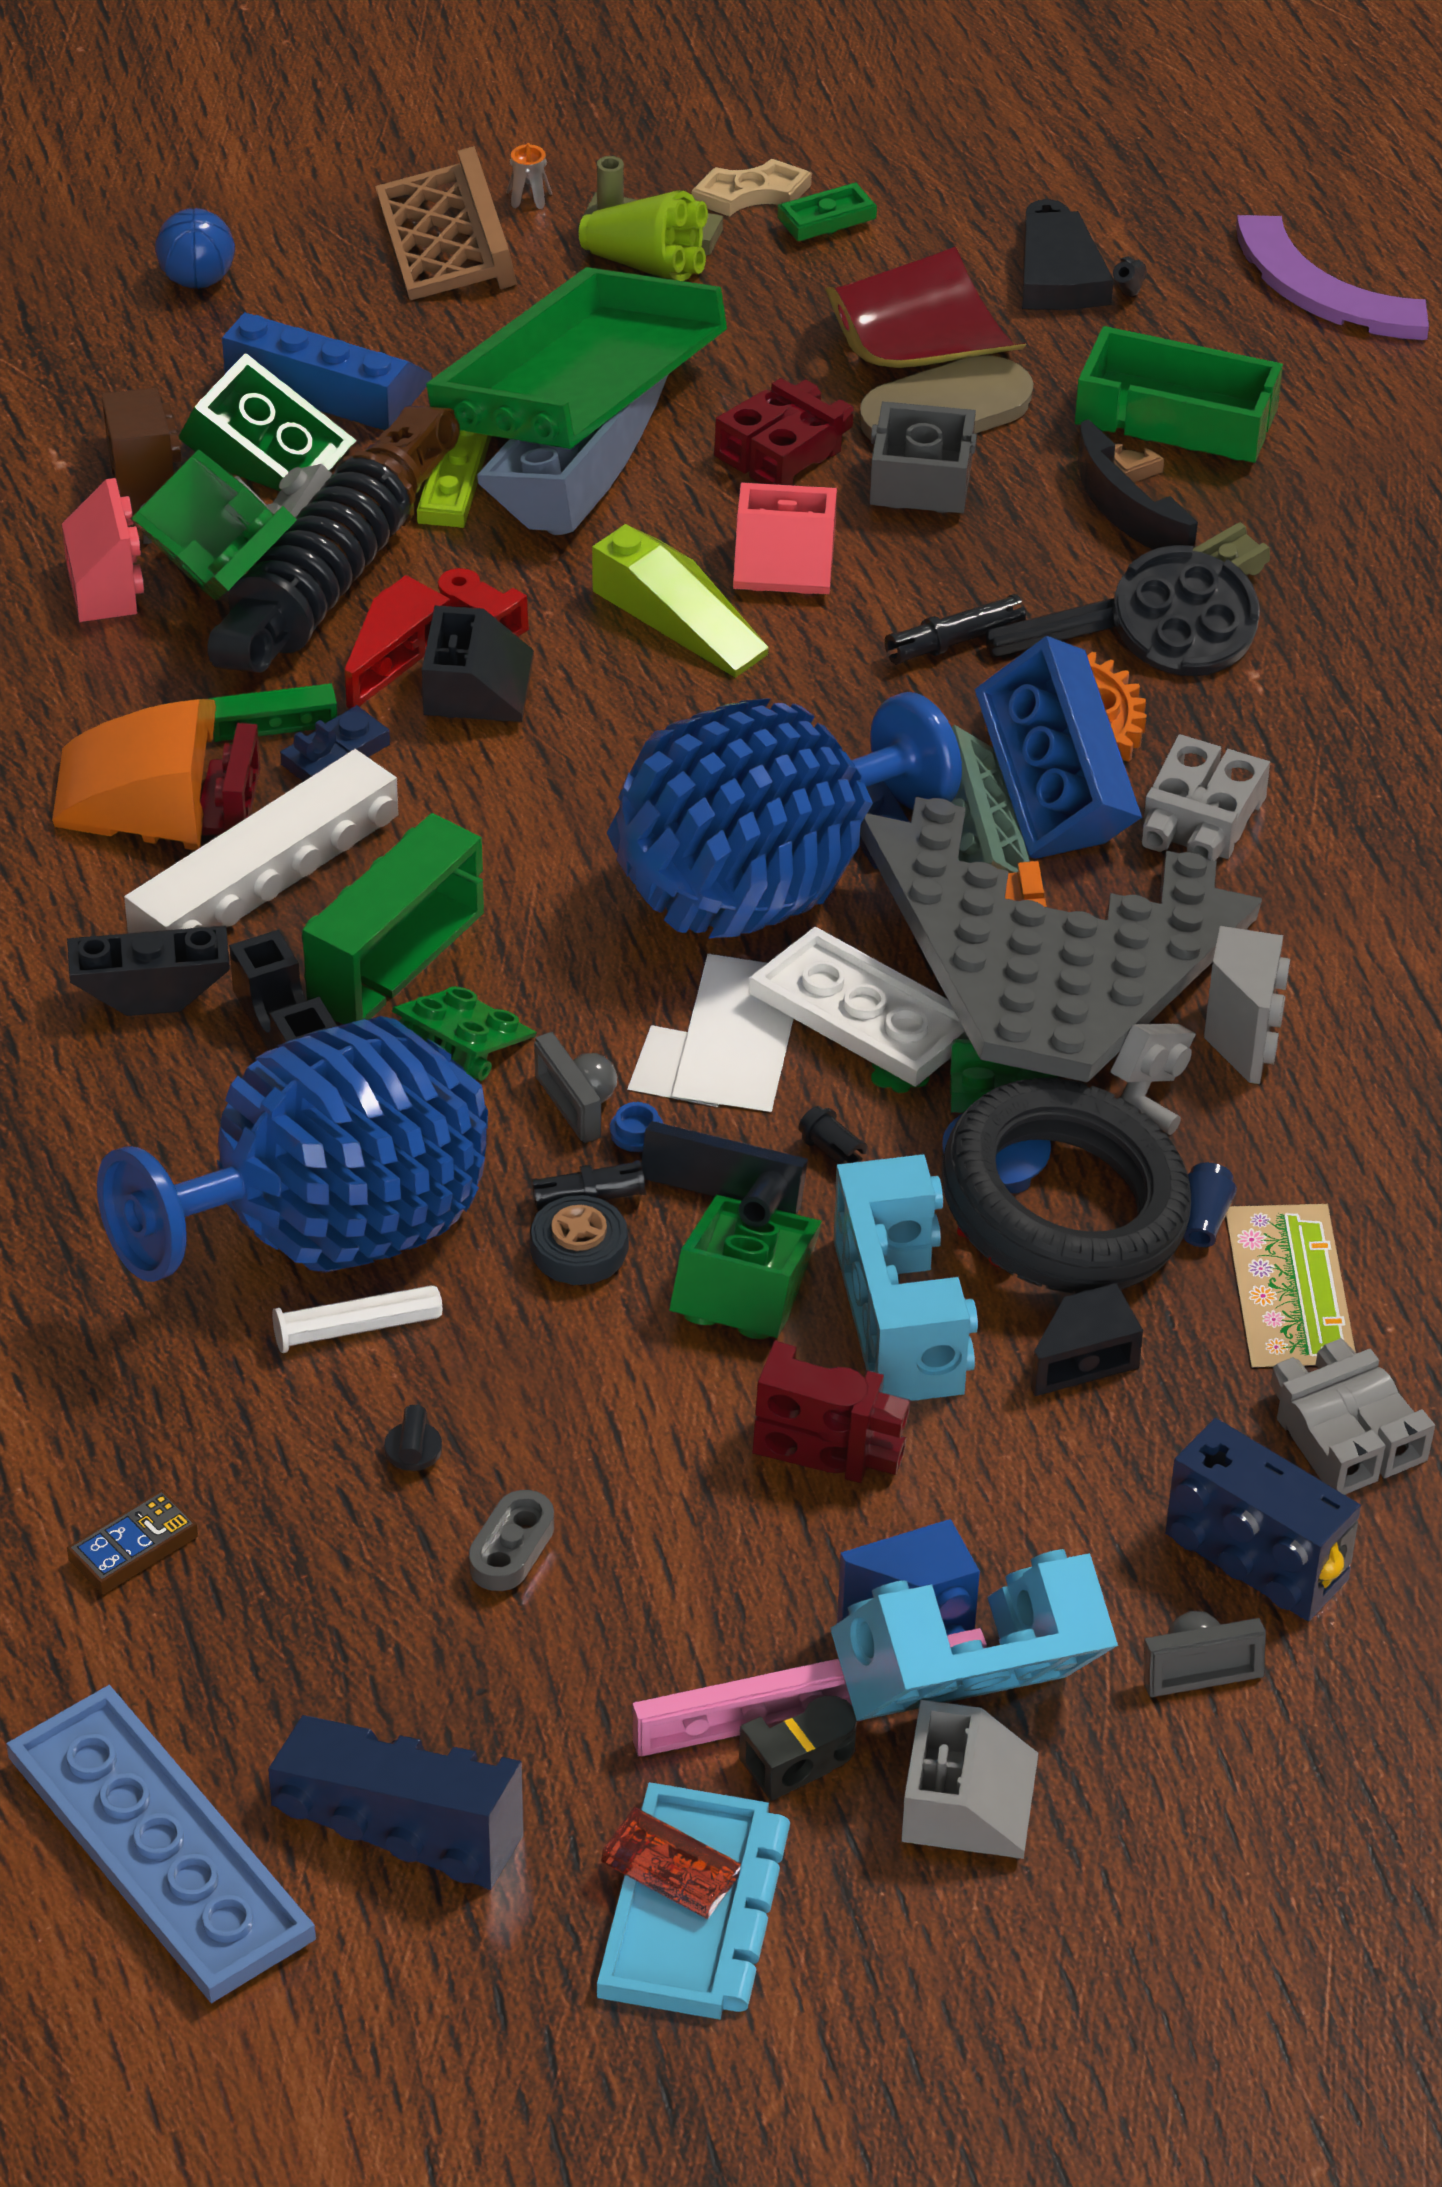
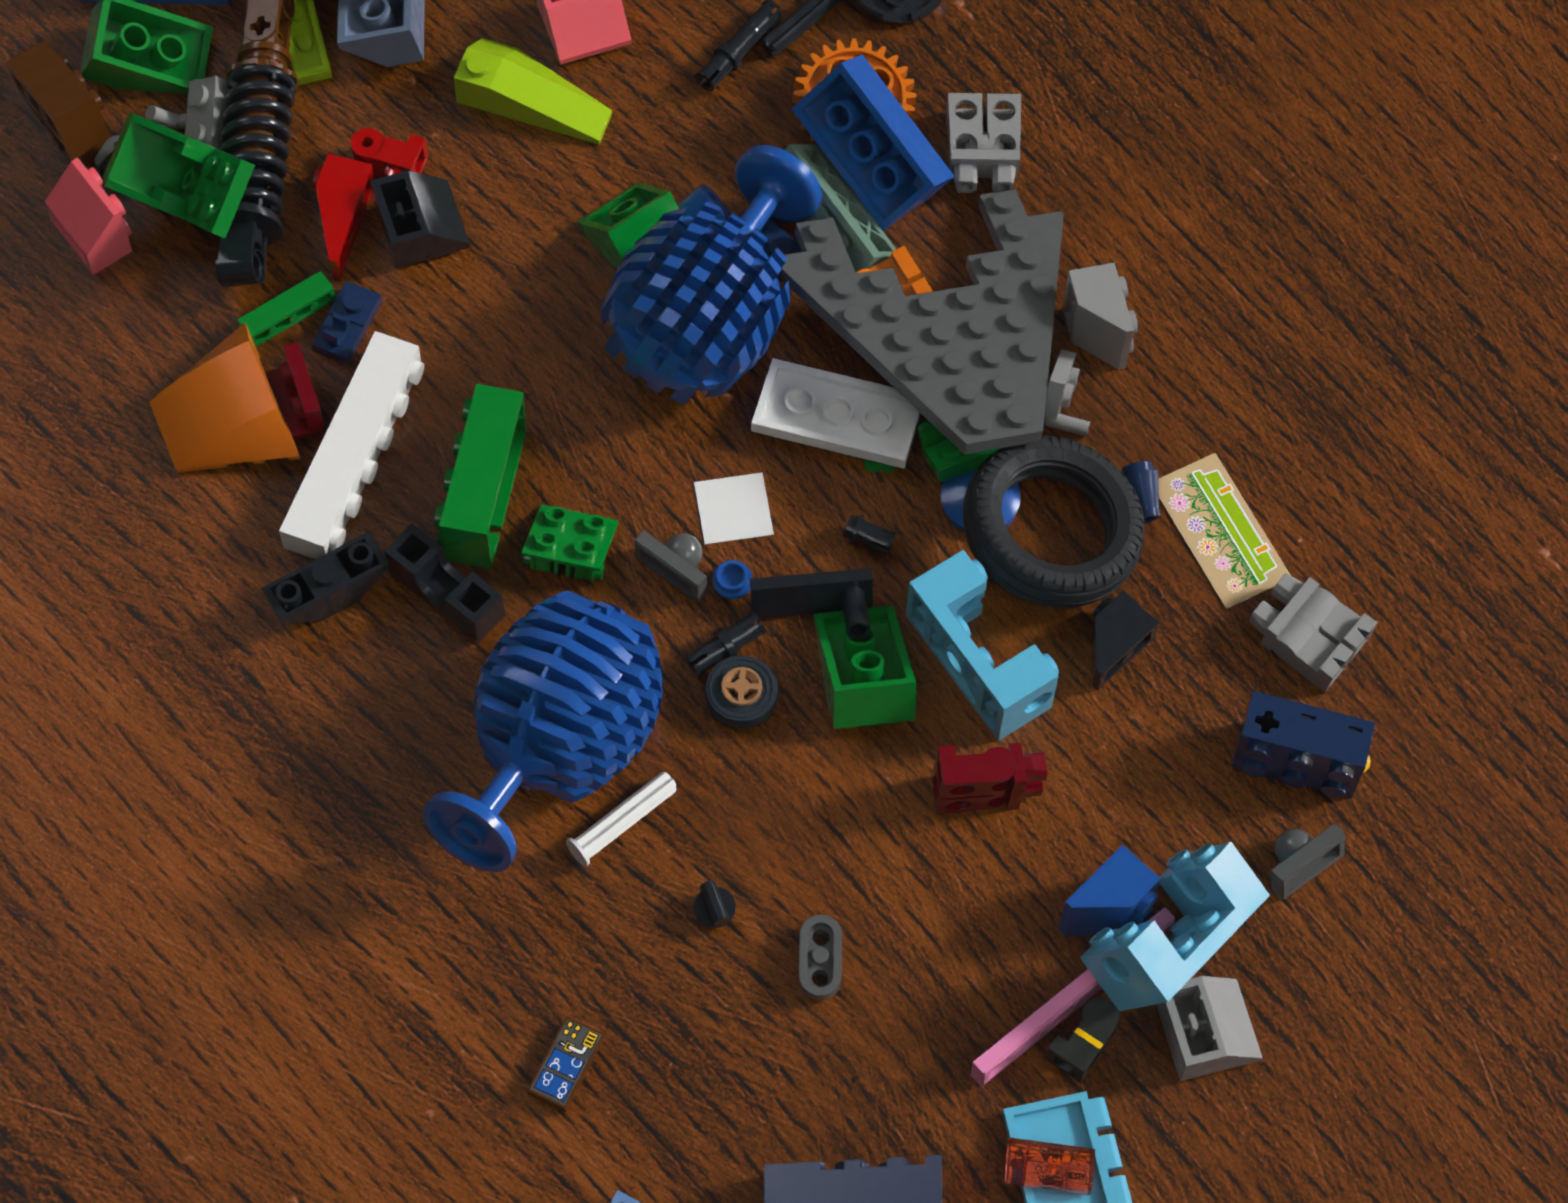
camera: 25 degrees left, 20 degrees up
white sticker [671,954,794,1112] -> none

